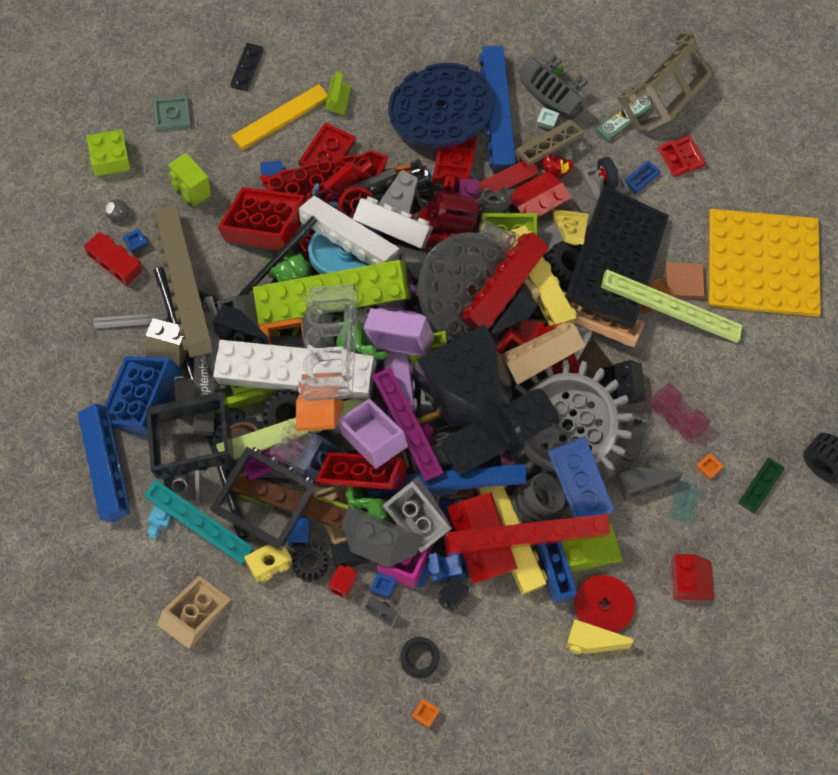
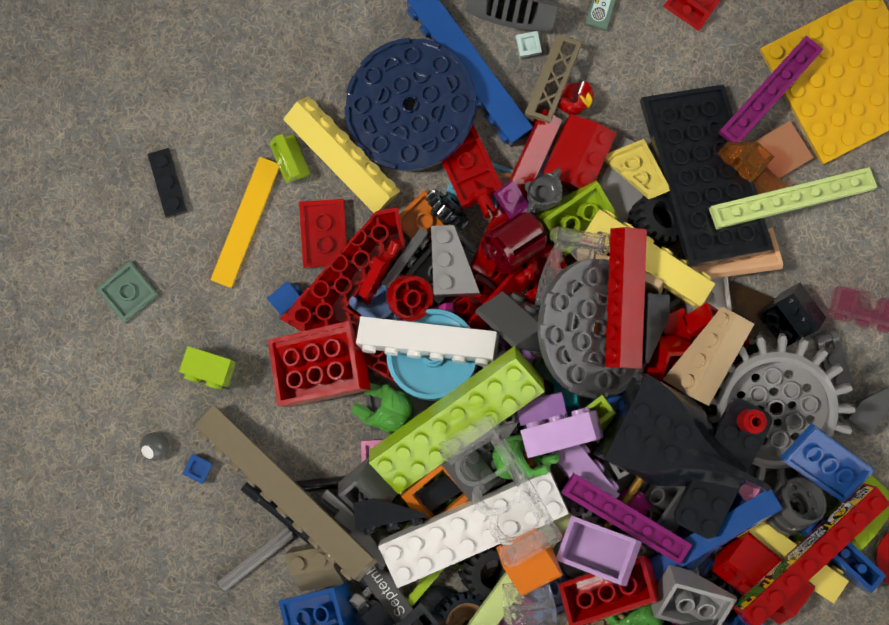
camera: 30 degrees left, 20 degrees up
red brick [84,231,142,286] -> none
lime brick [86,129,130,176] -> none
black bar [237,215,318,296] -> none
white brick [353,196,433,248] -> none
plate [582,157,630,203] -> none
blue tile [625,160,661,194] -> none
none -> light yellow brick [283,96,400,213]
none -> clear orange slope [717,142,775,183]
none -> magenta plate [719,35,823,148]
none -> red brick [737,409,767,434]

